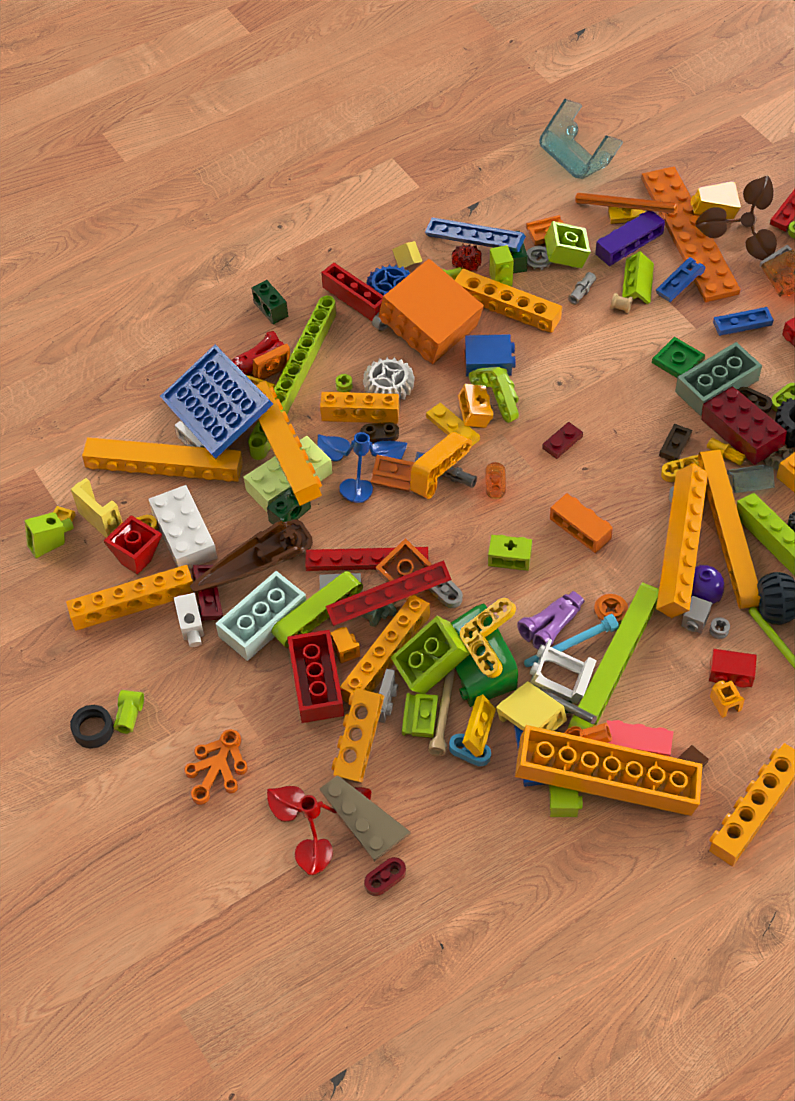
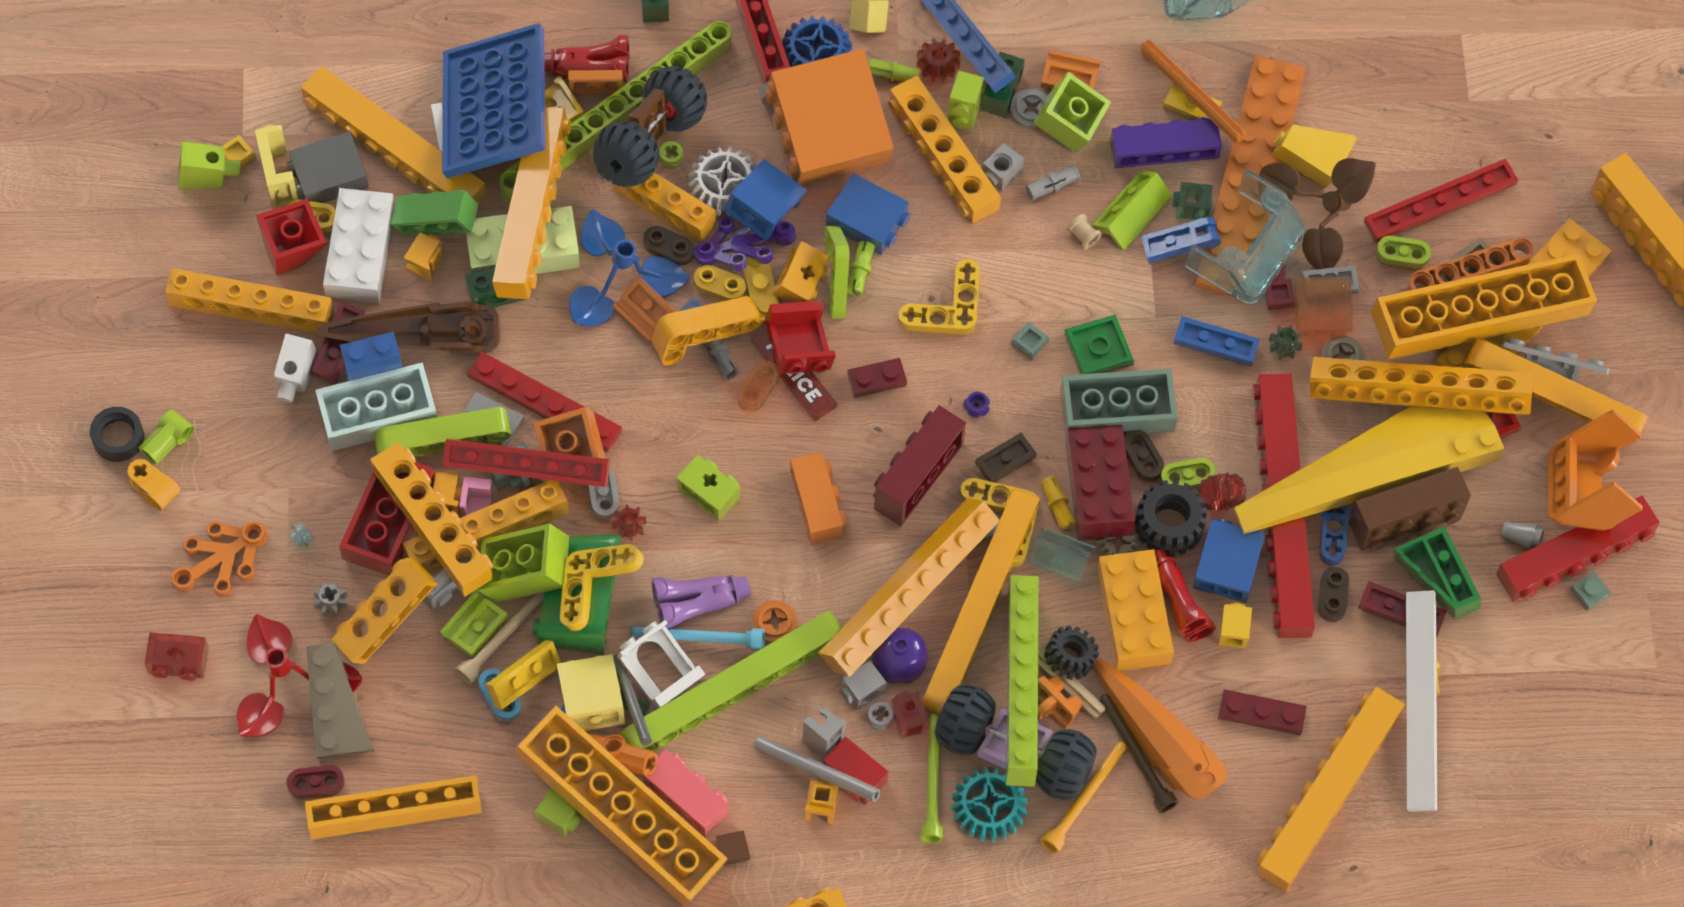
camera: 25 degrees right, 10 degrees up
none -> light orange piece [127,459,180,511]
none -> clear red brick [144,632,209,681]
none -> dark grey brick [286,131,369,203]
none -> clear light blue plate [289,521,314,547]
none -> light orange brick [305,775,482,840]
none -> light grey gear [313,581,347,617]
none -> blue brick [340,332,402,381]
none -> light orange brick [370,442,493,597]
none -> bright green brick [390,190,479,237]
none -> light orange window [404,232,443,282]
none -> bright pink panel [459,477,493,518]
none -> black plate [593,66,707,187]
none -> clear red gear [612,504,646,541]
none -> dark purple plant [693,216,796,271]
none -> yellow plate [694,265,746,301]
none -> blue panel [723,159,807,241]
none -> clear red tile [751,327,837,421]
none -> light grey piece [754,736,880,802]
none -> red panel [765,301,836,374]
none -> light grey hinge [802,708,846,759]
none -> dark red brick [873,405,966,526]
none -> clear red brick [891,691,929,739]
none -> yellow beam [898,259,980,335]
none -> dark purple plate [963,392,990,418]
none -> light grey brick [982,143,1024,192]
none -> sand green tile [1011,322,1049,360]
none -> clear green brick [1172,182,1213,220]
none -> clear light blue windscreen [1185,169,1306,304]
none -> dark red plate [1264,263,1295,310]
none -> gear [1269,325,1303,359]

